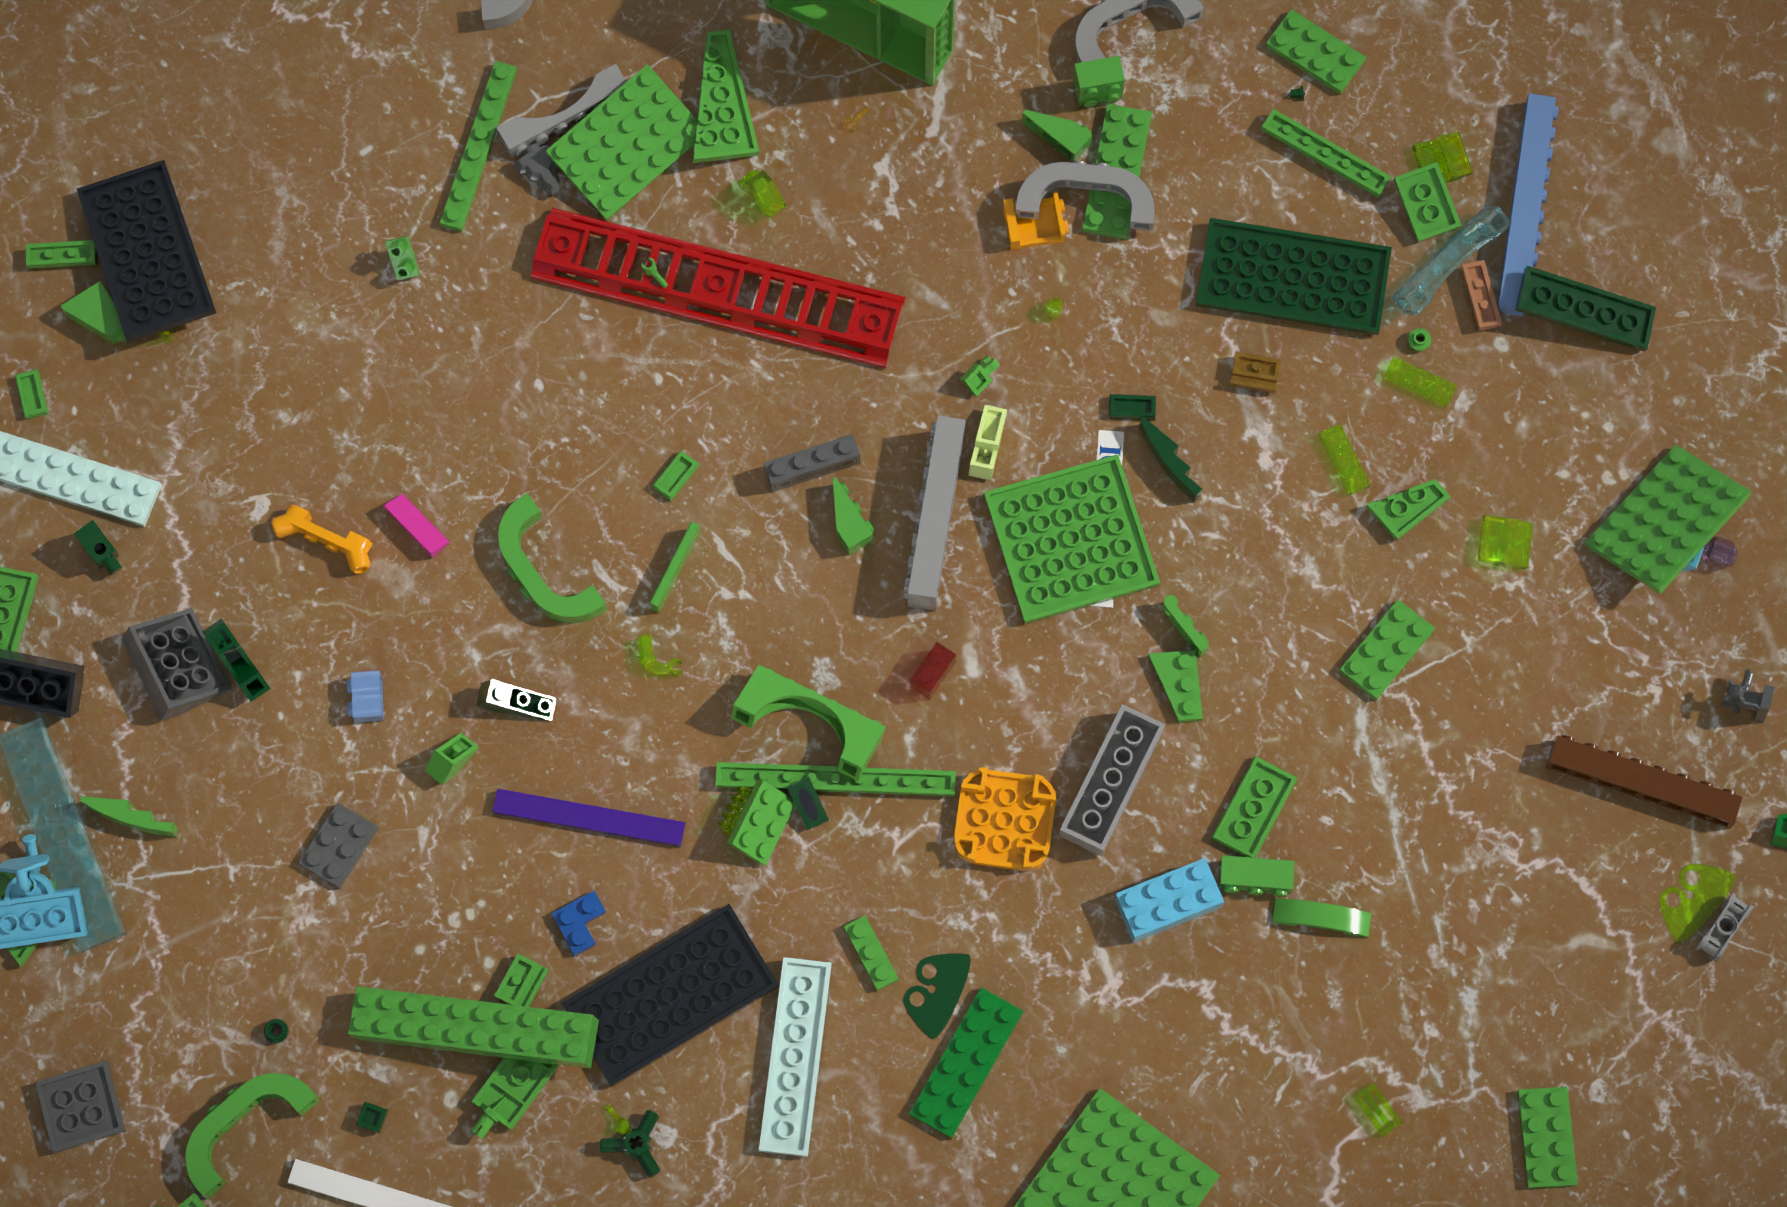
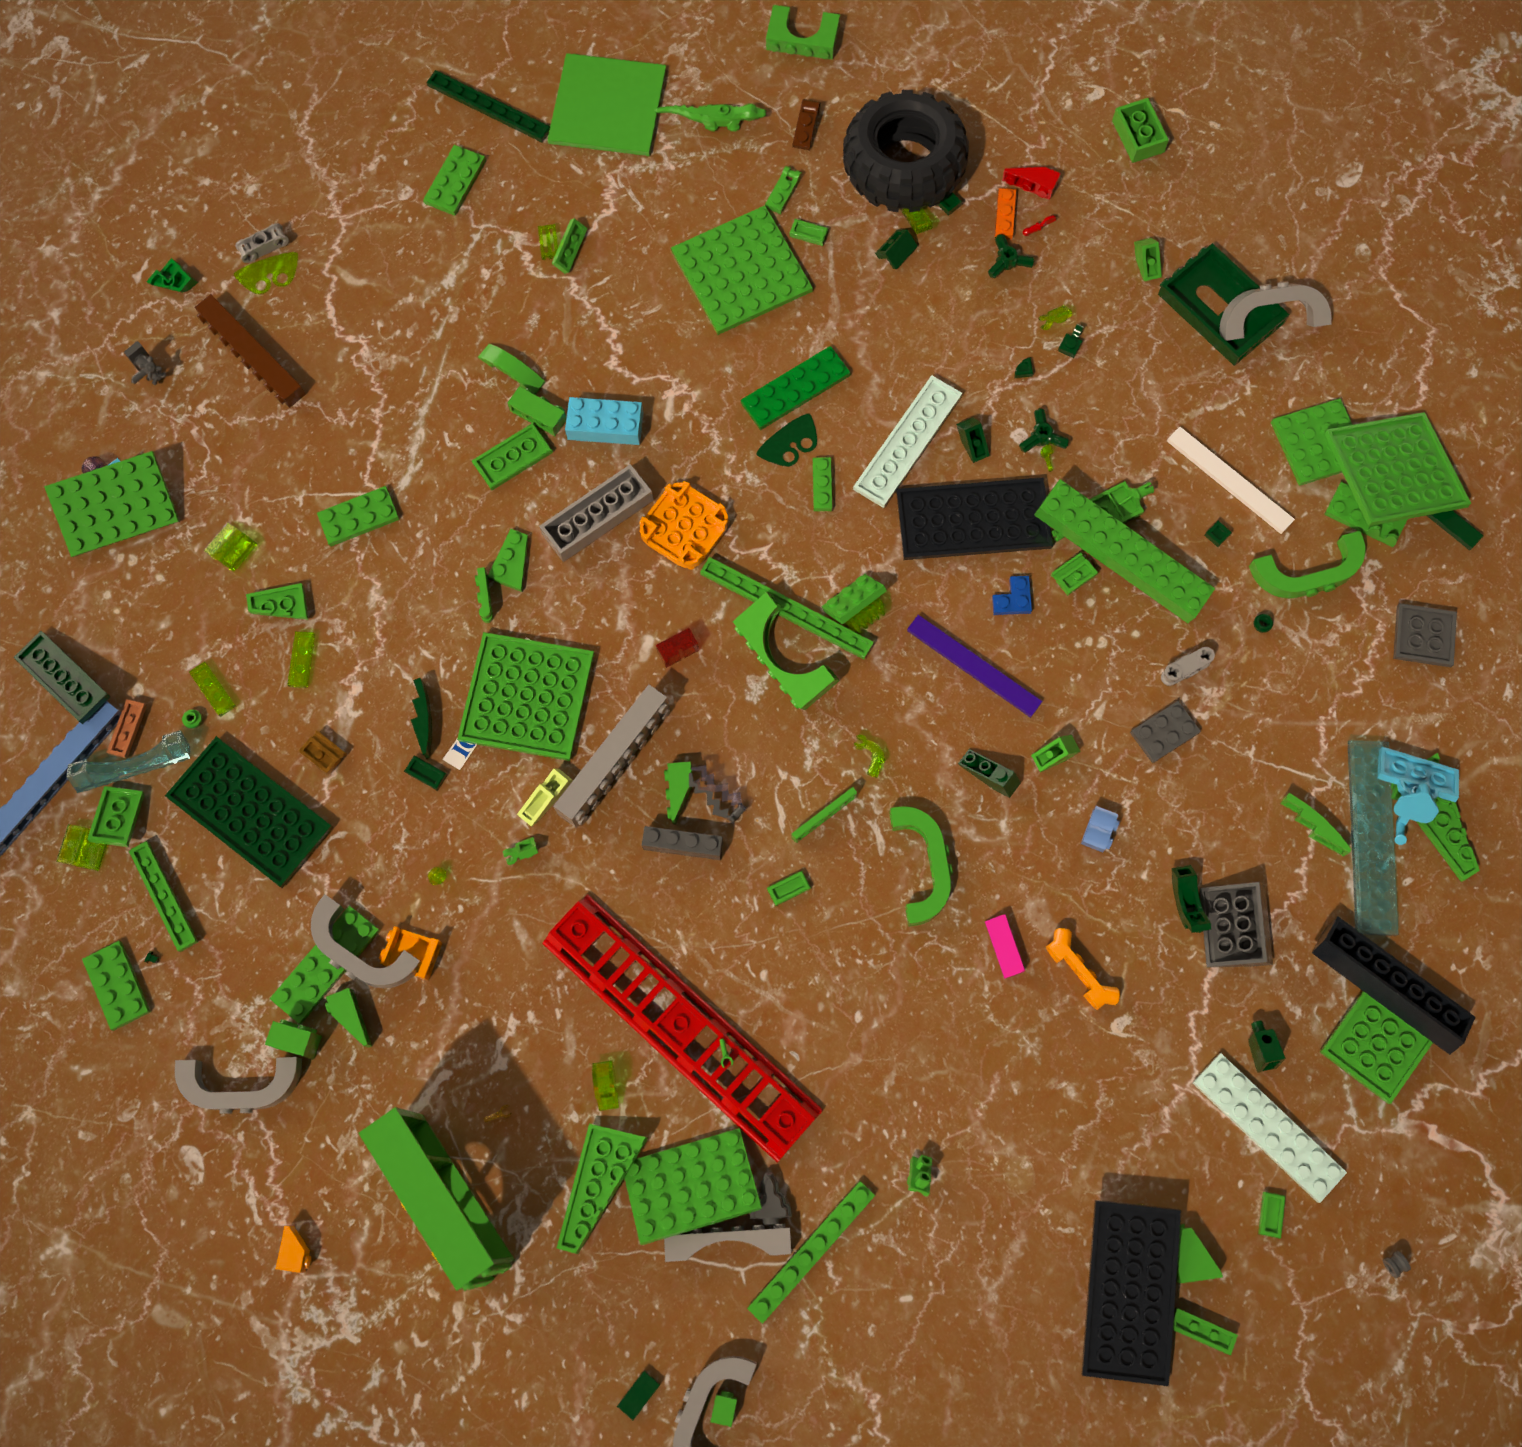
camera: 150 degrees left, 0 degrees up
dark green tile [787,777,829,831] -> none
none -> bright green plate [551,218,587,274]
none -> piece [689,766,747,824]
none -> dark green slope [956,417,990,463]
none -> light grey piece [1161,647,1215,686]

